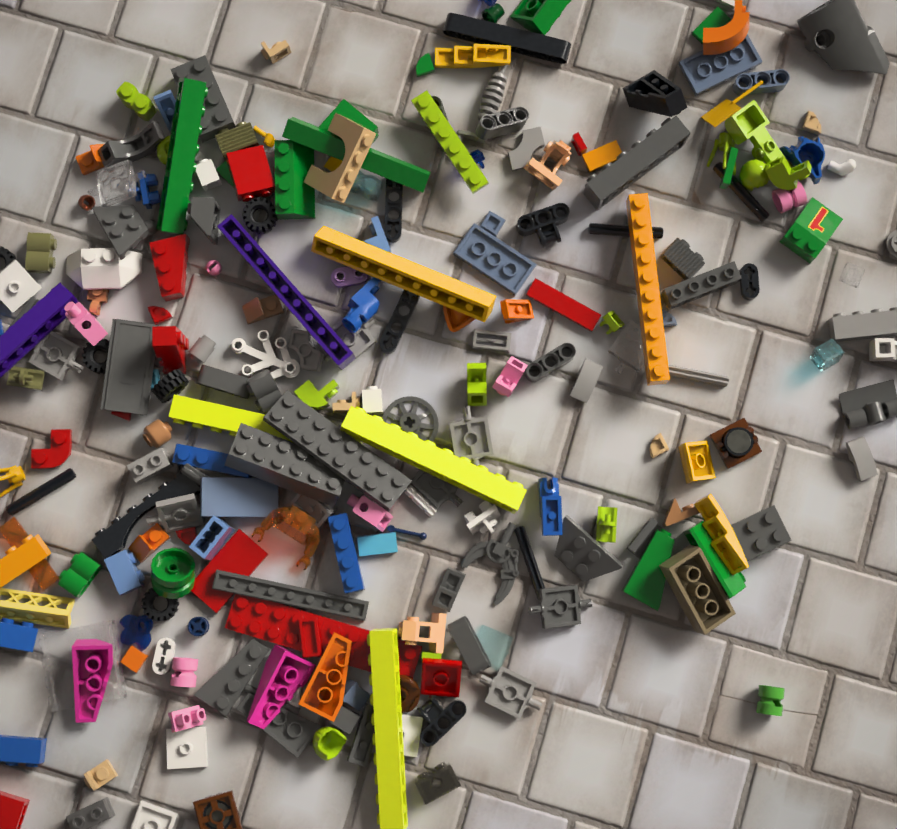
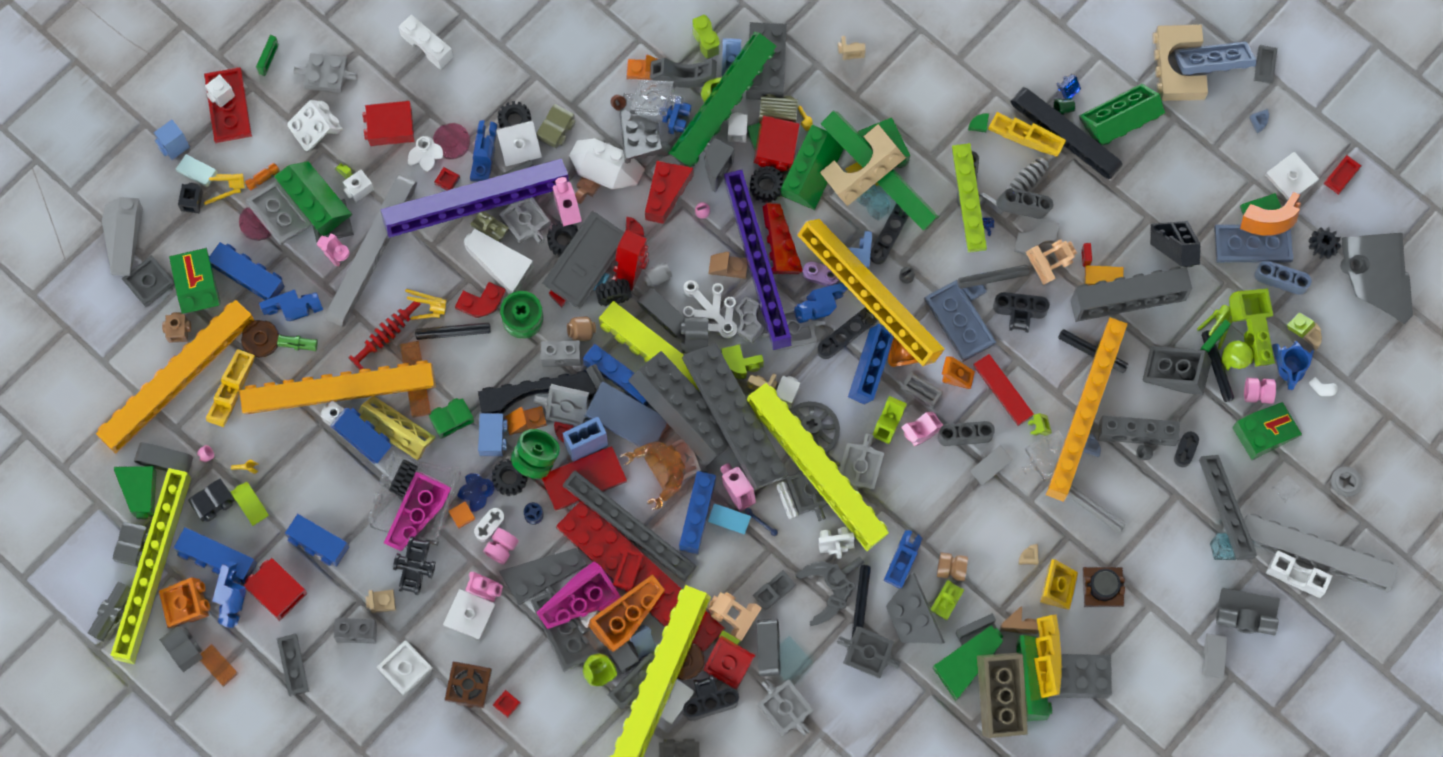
camera: 25 degrees right, 10 degrees down
dark grey brick [660,237,705,280] -> none
yellow piece [701,81,763,127] -> none
lime brick [765,156,812,190] -> none
none -> black tyre [388,459,418,497]
none -> black axle [393,536,436,595]
none -> white slope [464,229,534,294]
none -> red tile [493,690,521,718]
none -> green wheel [500,291,544,339]
none -> red wing [762,203,803,274]
none -> blue brick [848,324,894,405]
none -> dark grey hinge [899,267,915,283]
none -> medium nougat wheel [937,552,968,581]
none -> dark grey axle [957,265,1029,289]
none -> dark grey hinge [1136,445,1153,461]
none -> dark grey slope [1142,346,1212,395]
none -> dark grey plate [1199,455,1257,560]
none -> lime plate [1287,312,1315,338]
none -> black gear [1308,227,1341,259]

